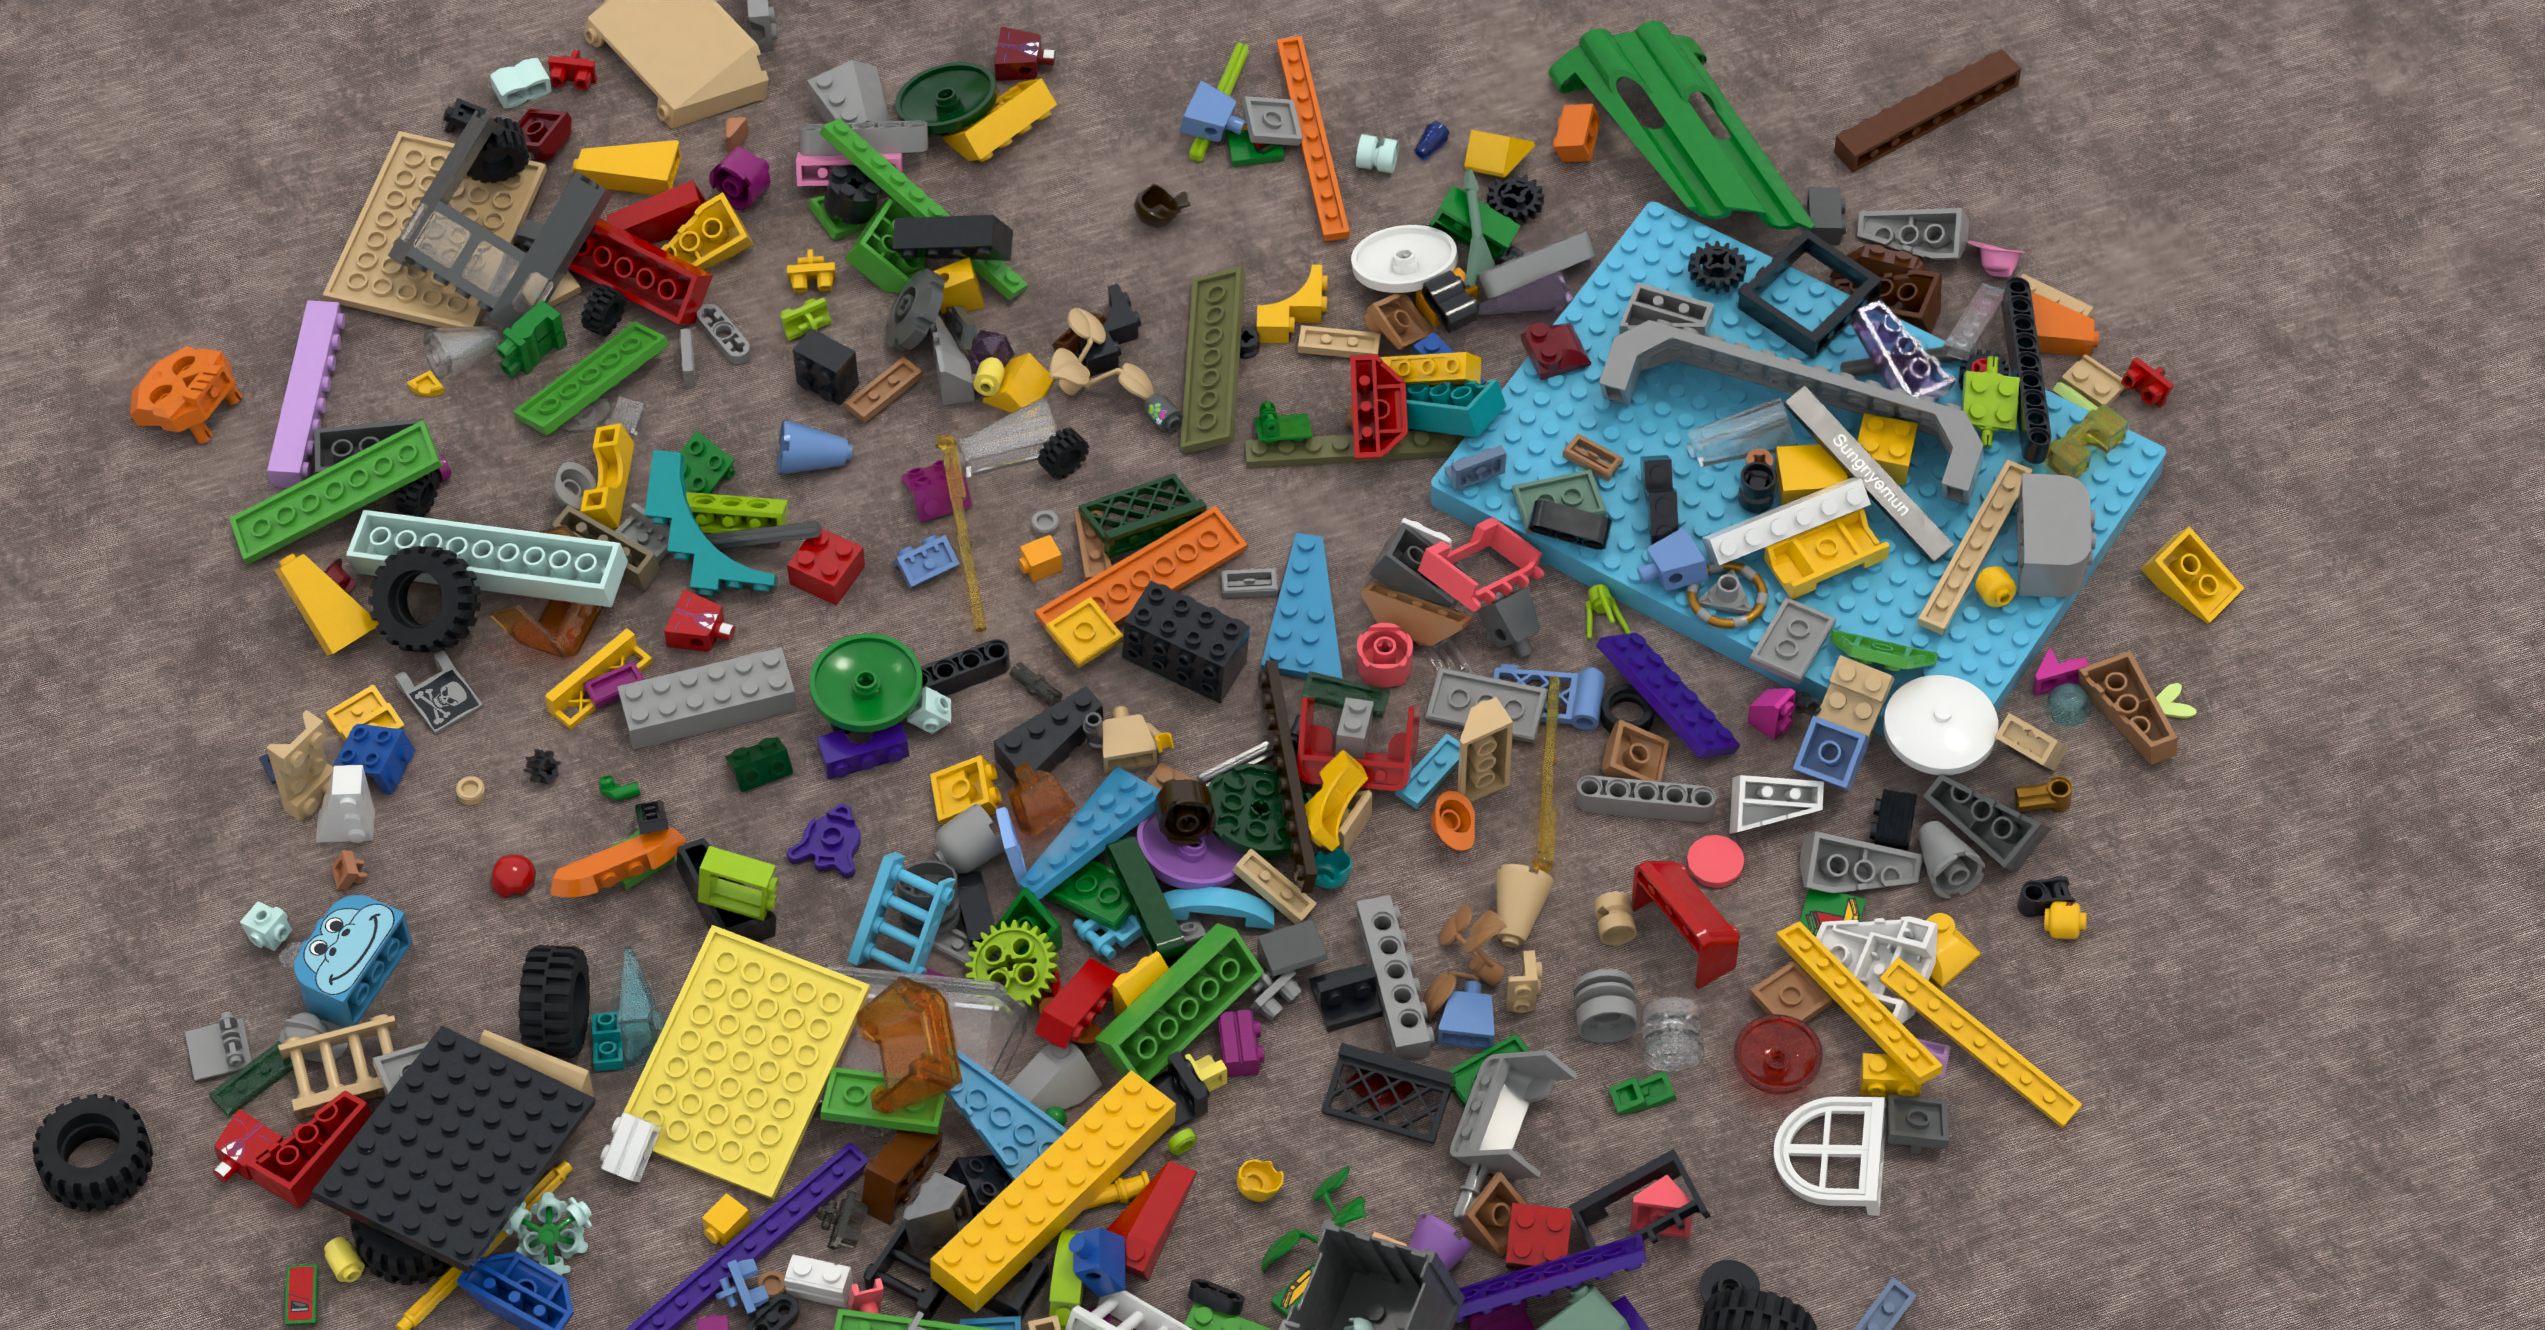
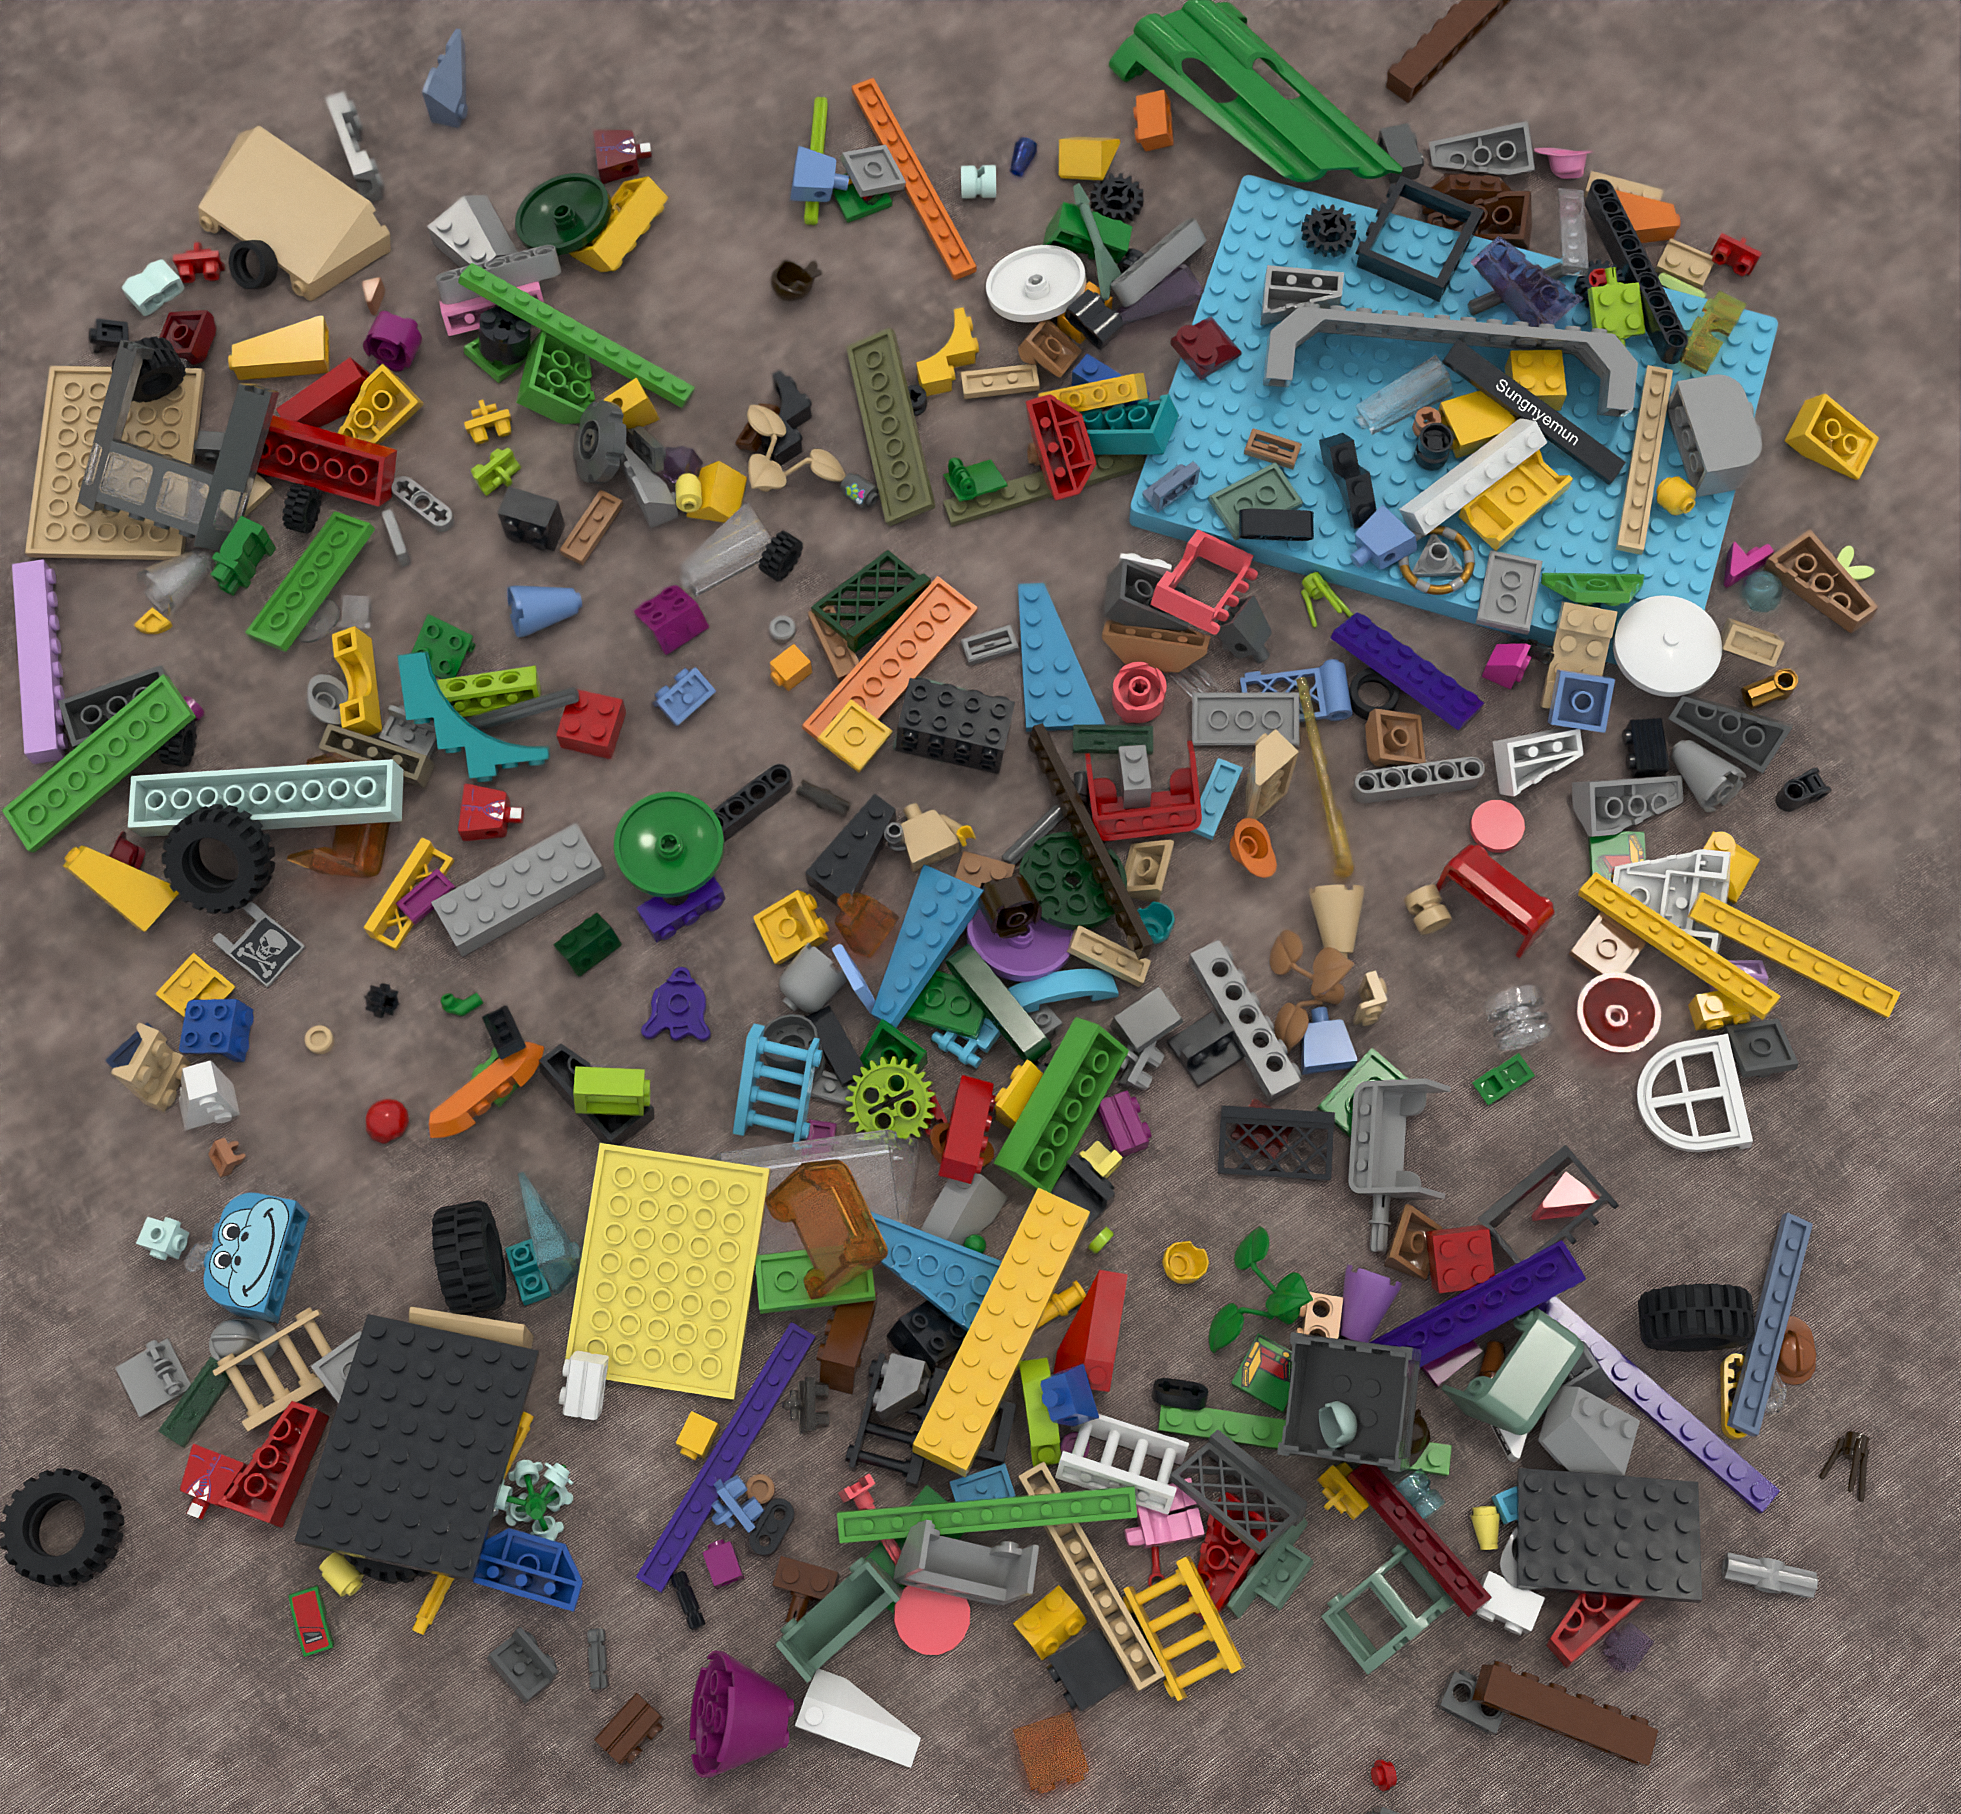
camera: 15 degrees left, 15 degrees up
white brick [784,1255,853,1308] -> none
black wedge [892,215,1013,261] -> none
light aqua brick [907,687,951,734] -> none
clear yellow bar [935,433,986,632] -> none
yellow arch [1305,750,1368,852] -> none
light grey wheel [1573,969,1639,1044] -> none
black dish [1700,1260,1760,1303] -> none
yellow head [2044,901,2087,940] -> none
none -> black tyre [228,240,278,289]

